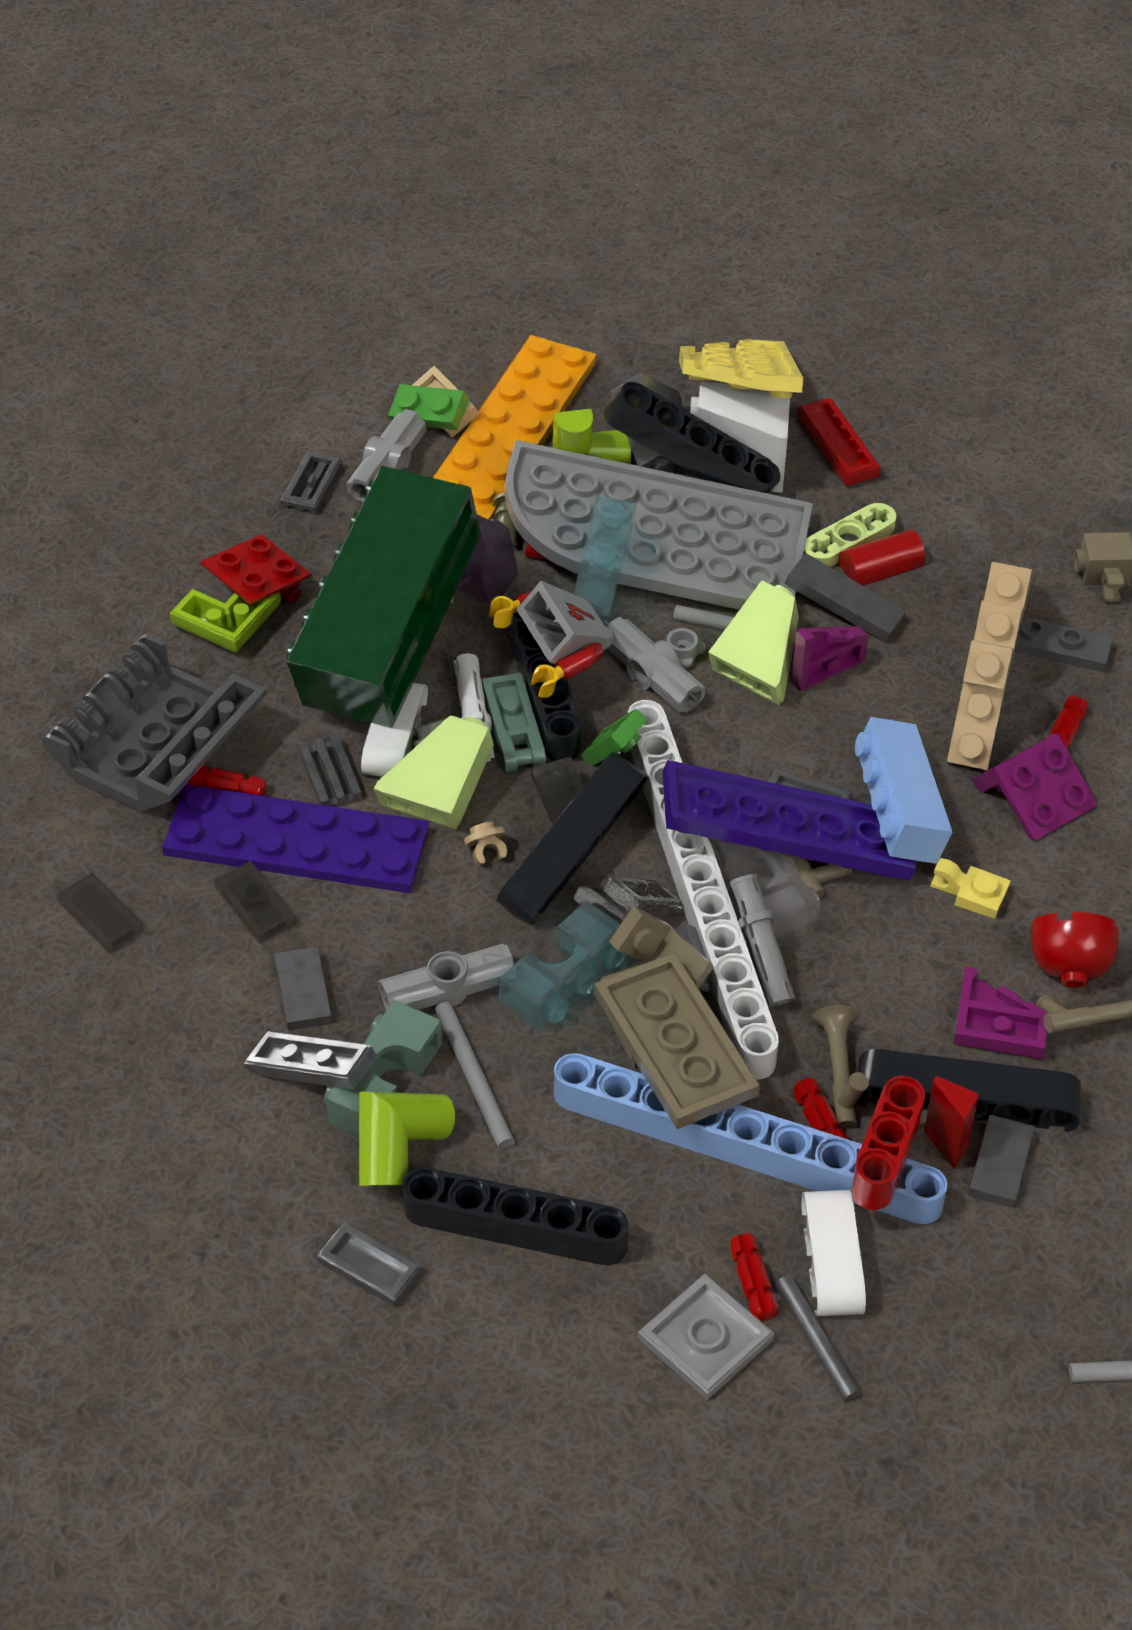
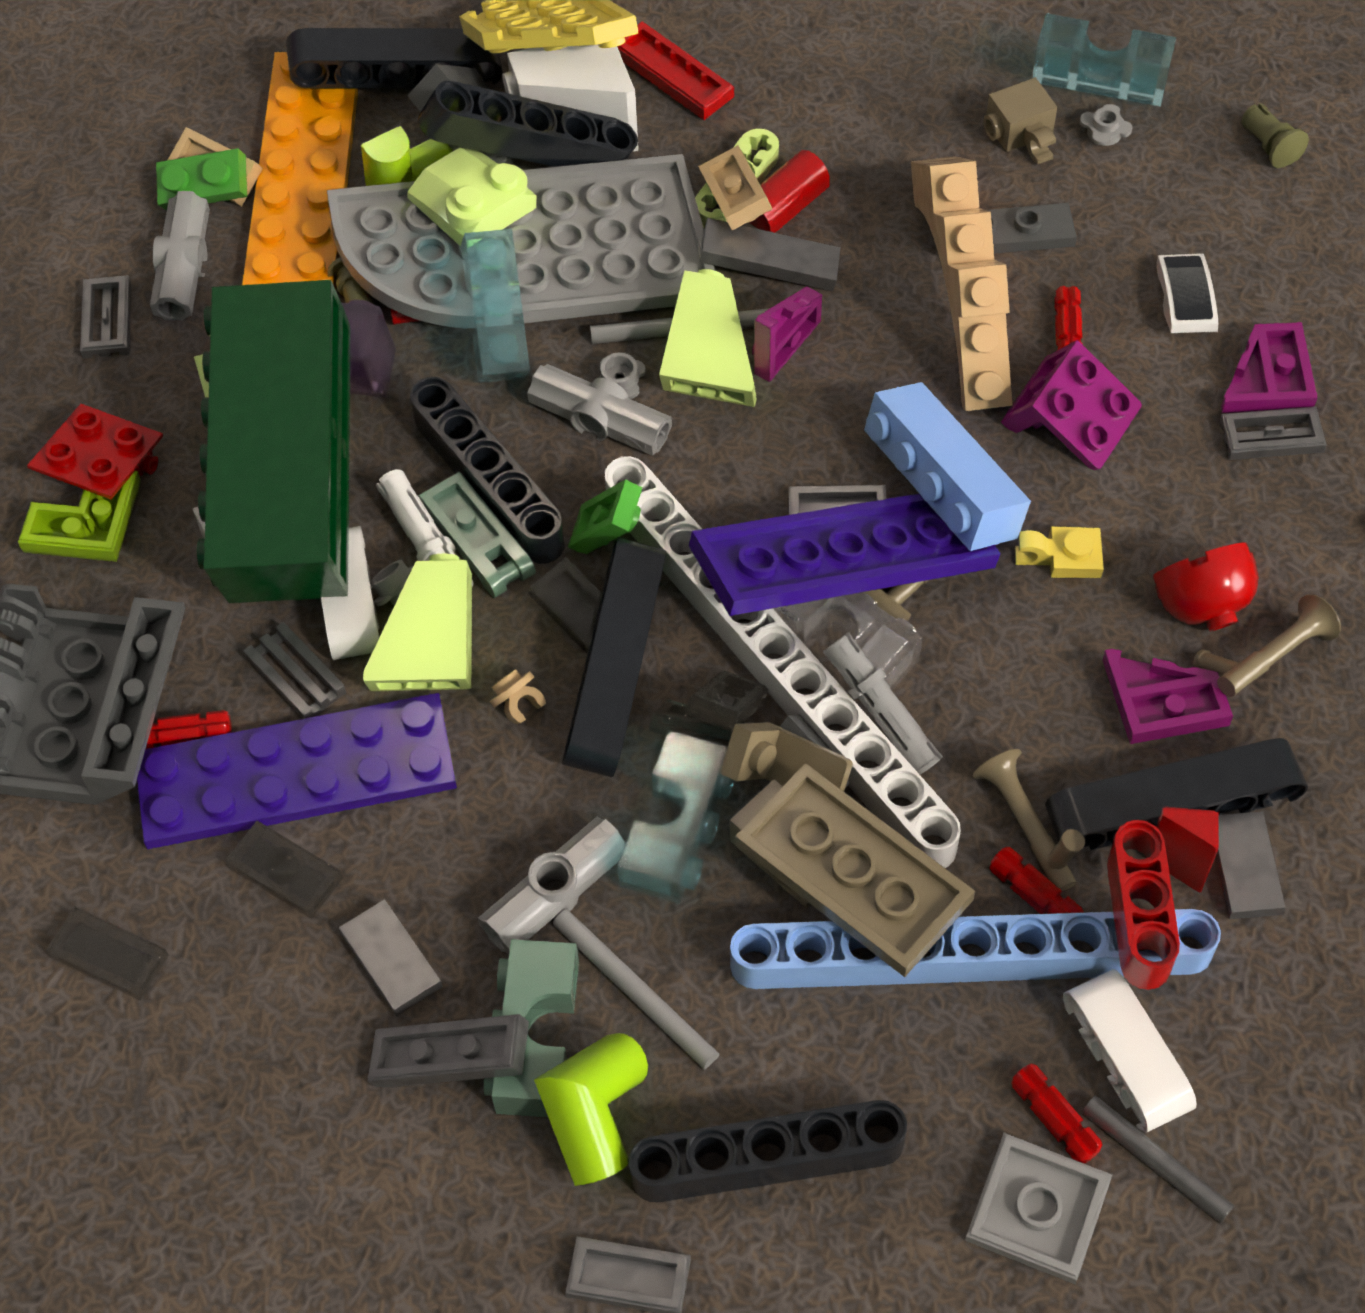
camera: 20 degrees left, 10 degrees up
light grey torso [489,581,613,698] -> none
none -> black beam [286,28,503,89]
none -> yellowish green slope [407,147,537,252]
none -> tan plate [698,145,772,230]

